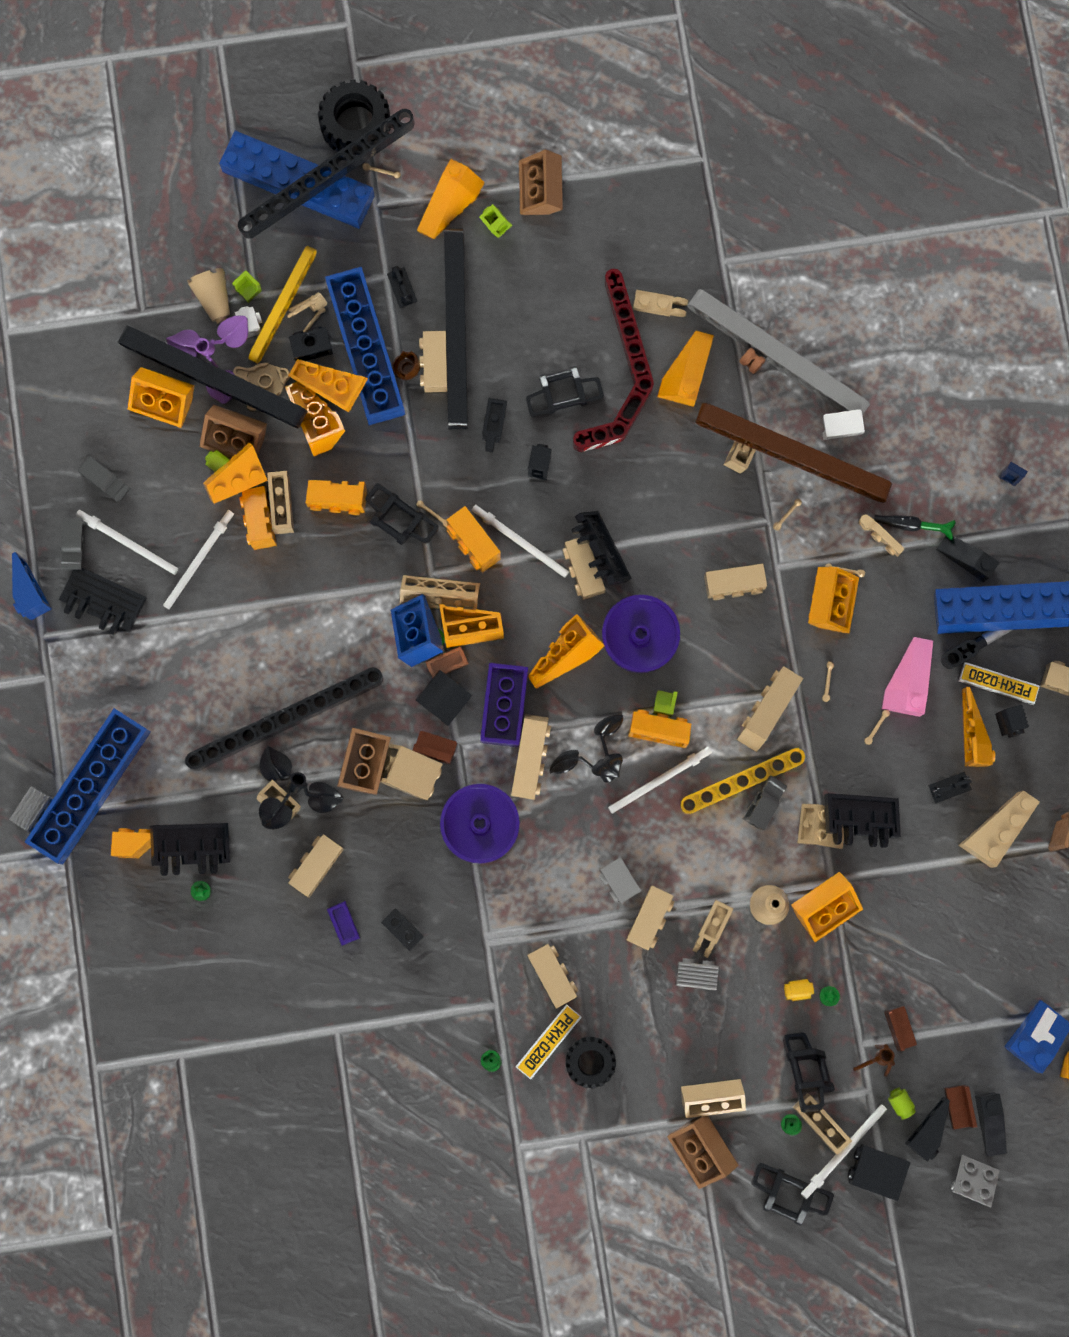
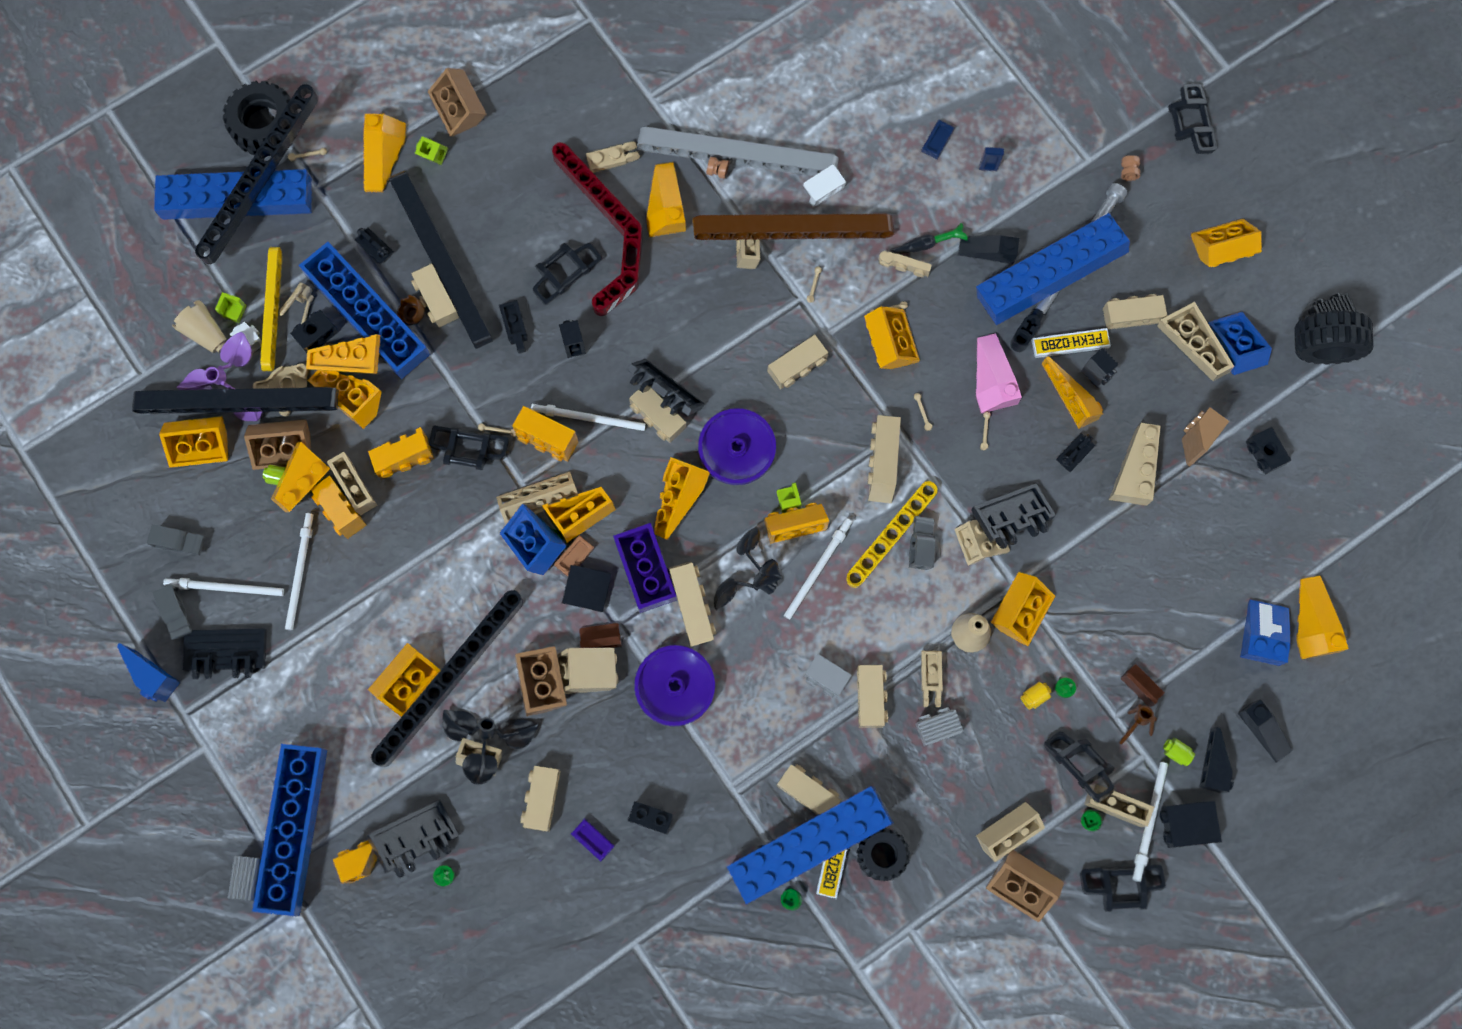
camera: 25 degrees left, 5 degrees down
copper panel [944,1085,977,1129] -> none
light grey hinge [950,1155,1000,1207] -> none
none -> light orange slope [368,643,440,717]
none -> blue brick [727,786,893,904]
none -> dark blue tile [921,119,955,160]

